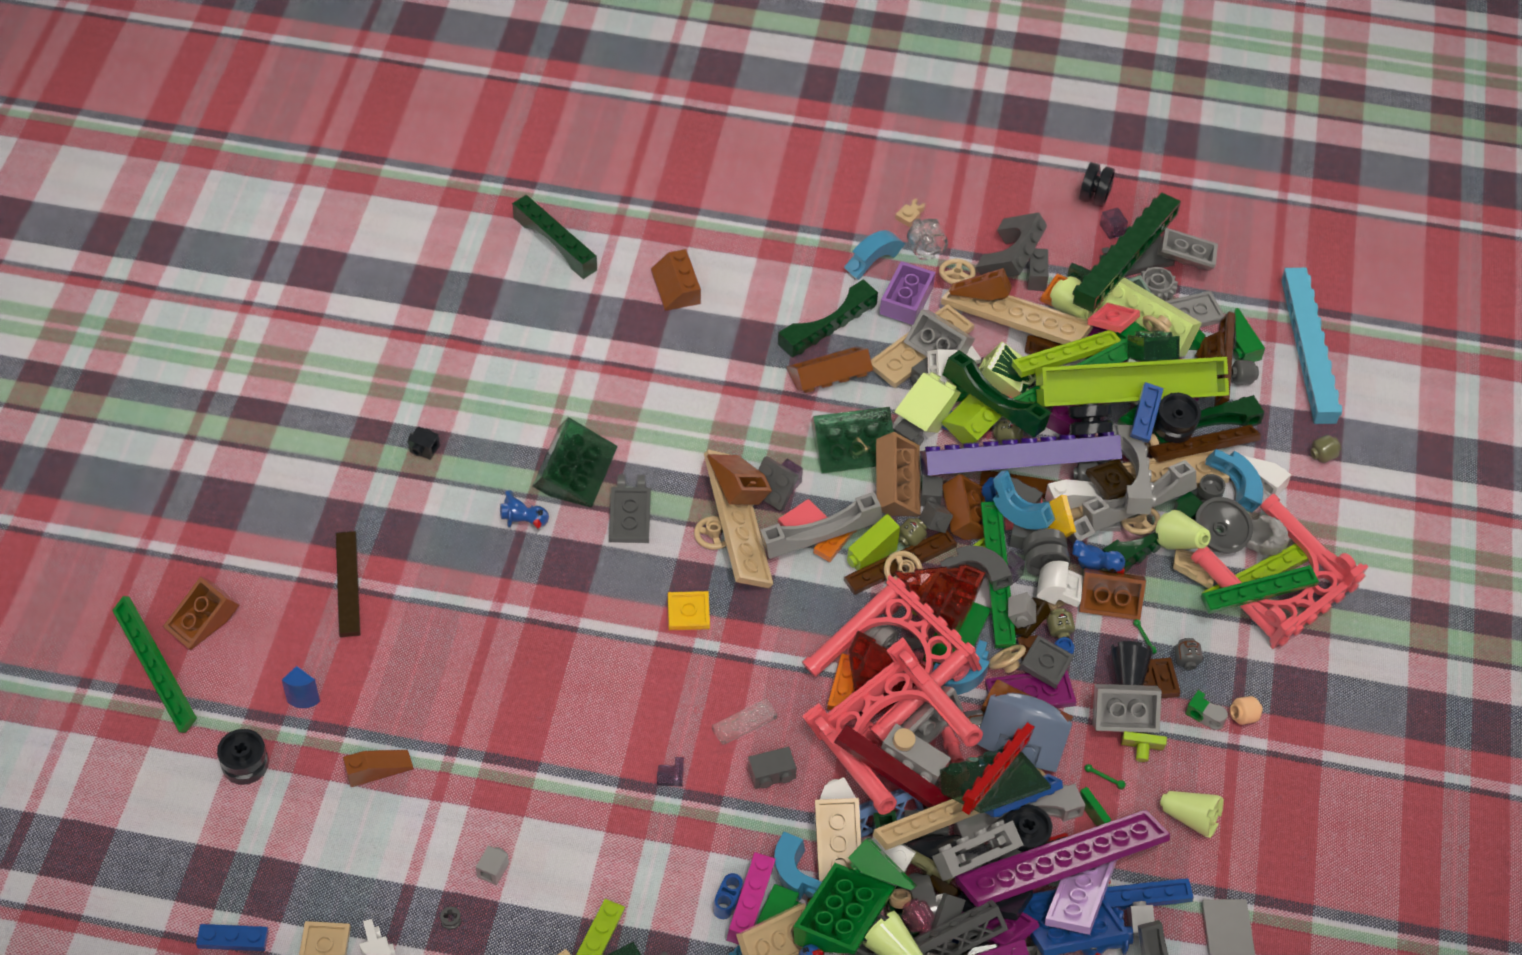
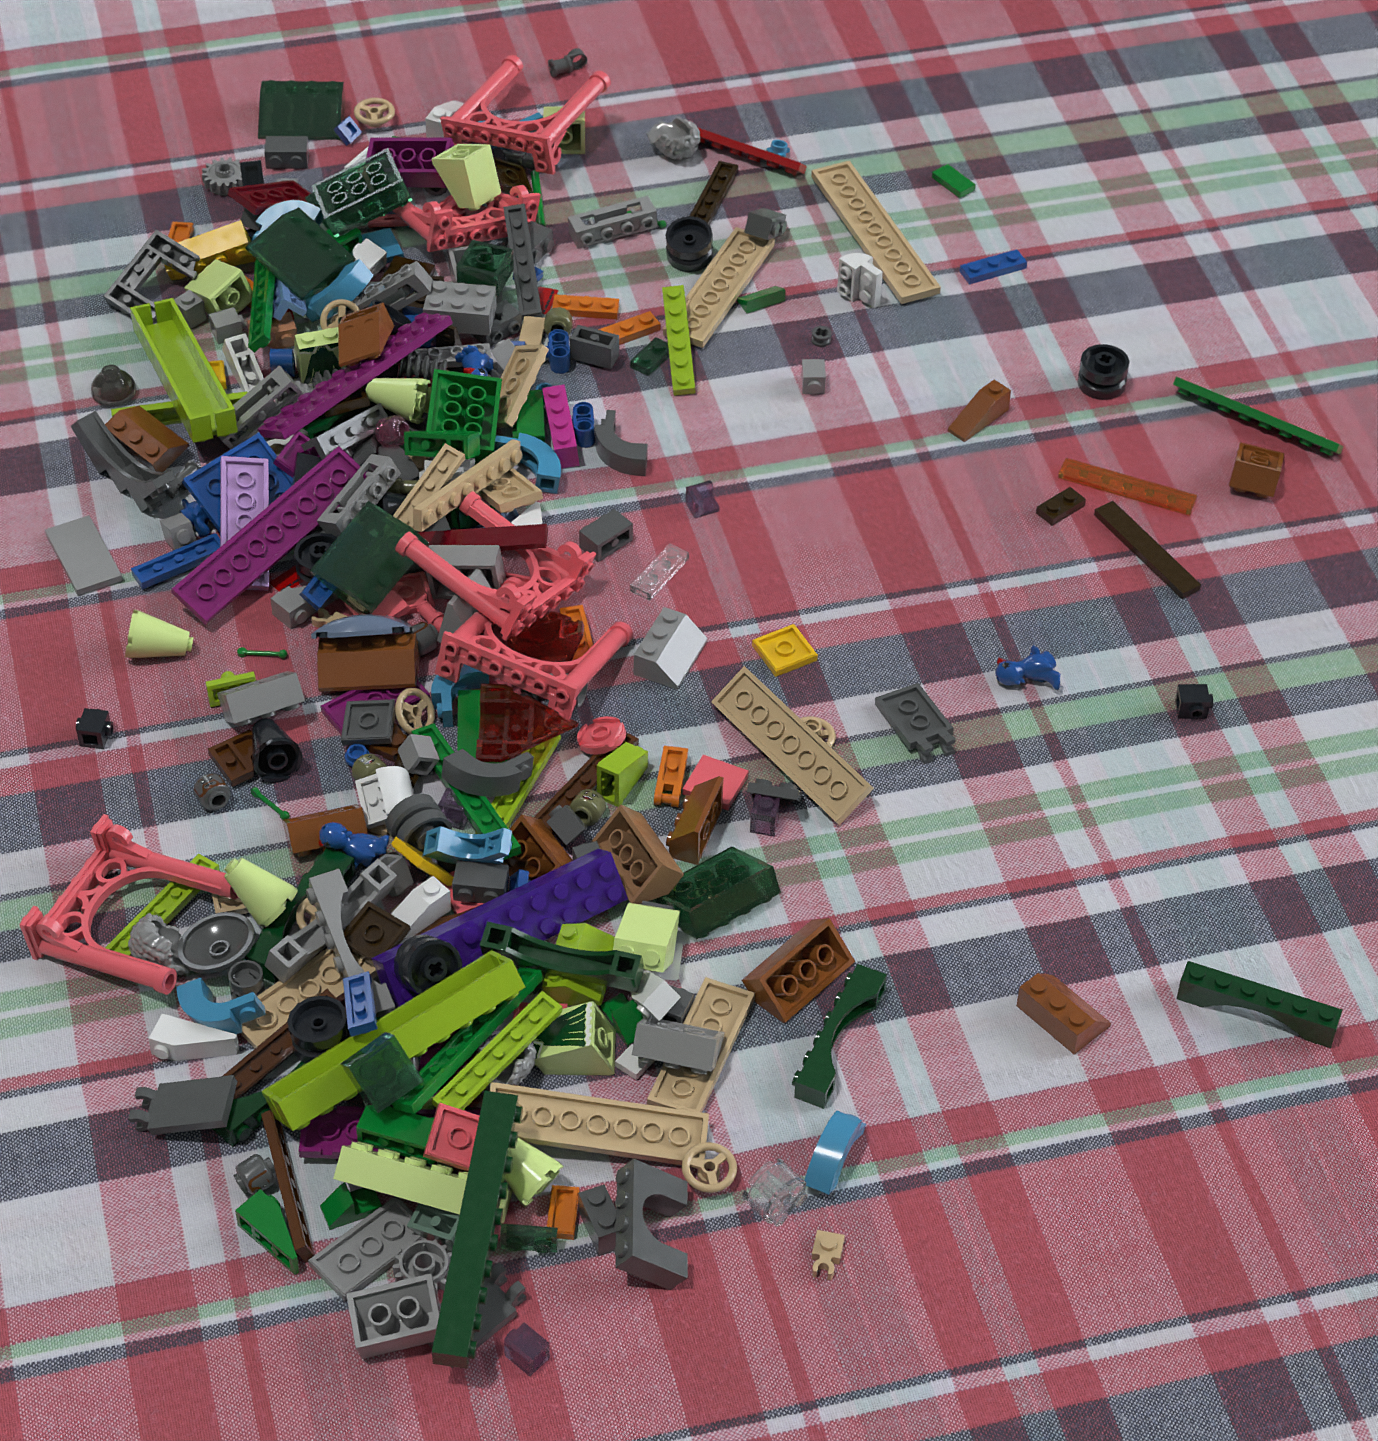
camera: 155 degrees right, 5 degrees down
blue brick [282,666,320,708] -> none
clear green slope [532,417,618,508] -> none
dark orange slope [707,454,772,505] -> none
light grey arch [760,492,882,559] -> none
medium lavender brick [880,261,936,325] -> none
tan piece [884,551,923,590] -> none
tan tile [893,728,916,751] -> none
dark orange slope [949,268,1012,301] -> none
red plate [962,722,1035,815] -> none
black wheel [1079,162,1115,206] -> none
green tile [1080,787,1111,826] -> none
tan piece [1142,315,1174,344] -> none
leg [1185,690,1228,730] -> none
reddish brown wing [1195,331,1224,358] -> none
green tile [1200,565,1319,614] -> none
light nougat head [1230,696,1263,725] -> none
medium azure brick [1281,267,1342,424] -> none
olive head [1310,435,1341,463] -> none
none -> black brick [76,708,114,749]
none -> dark grey tile [128,1075,238,1135]
none -> tan plate [413,439,522,532]
none -> coral tile [577,716,626,755]
none -> dark grey arch [595,410,648,476]
none -> light grey slope [633,607,707,690]
none -> dark orange slope [666,776,724,865]
none -> dark brown plate [1036,487,1086,526]
none -> clear orange tile [1058,458,1197,516]

